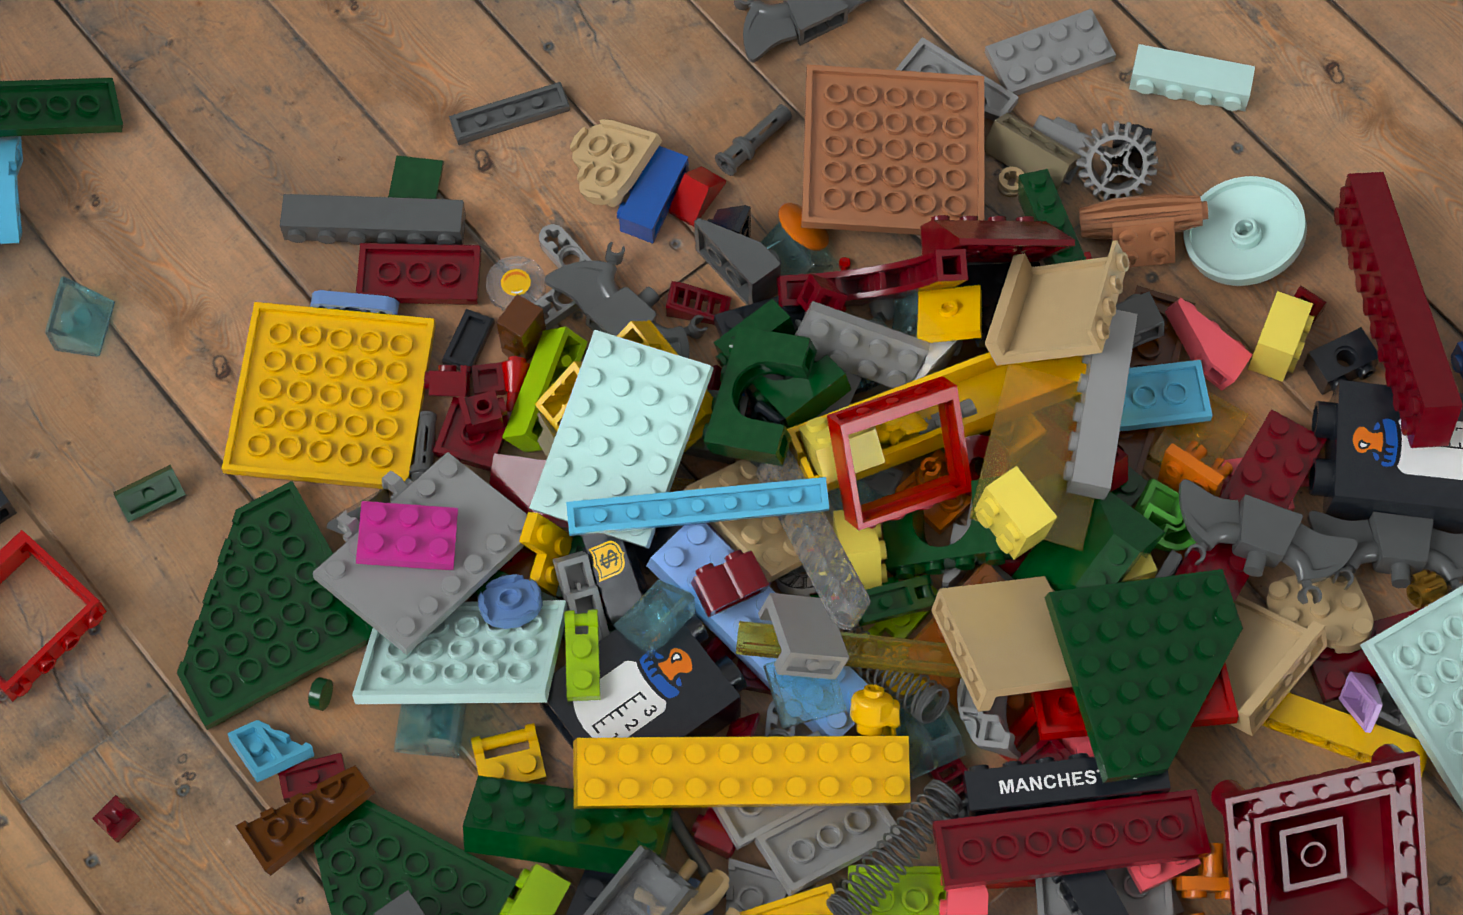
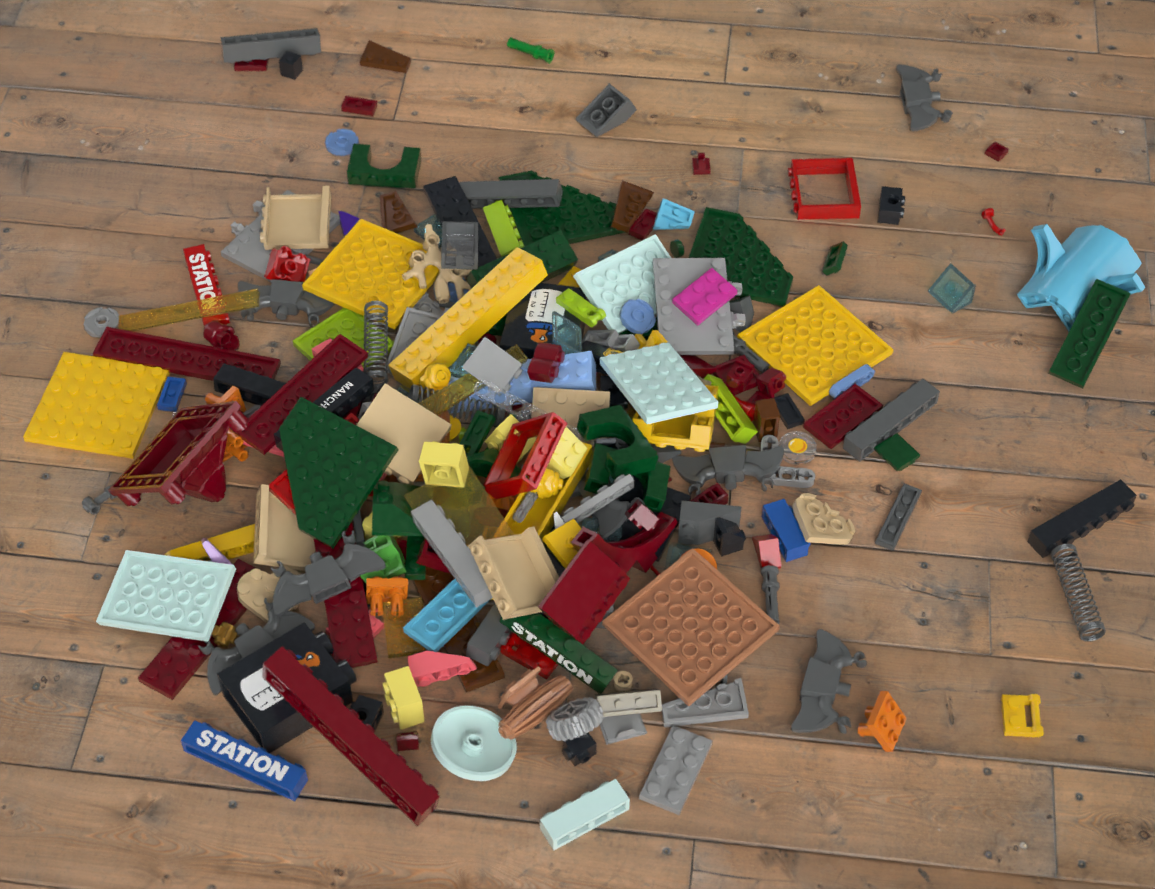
camera: 135 degrees right, 15 degrees down
medium azure plate [566,477,829,536] -> none

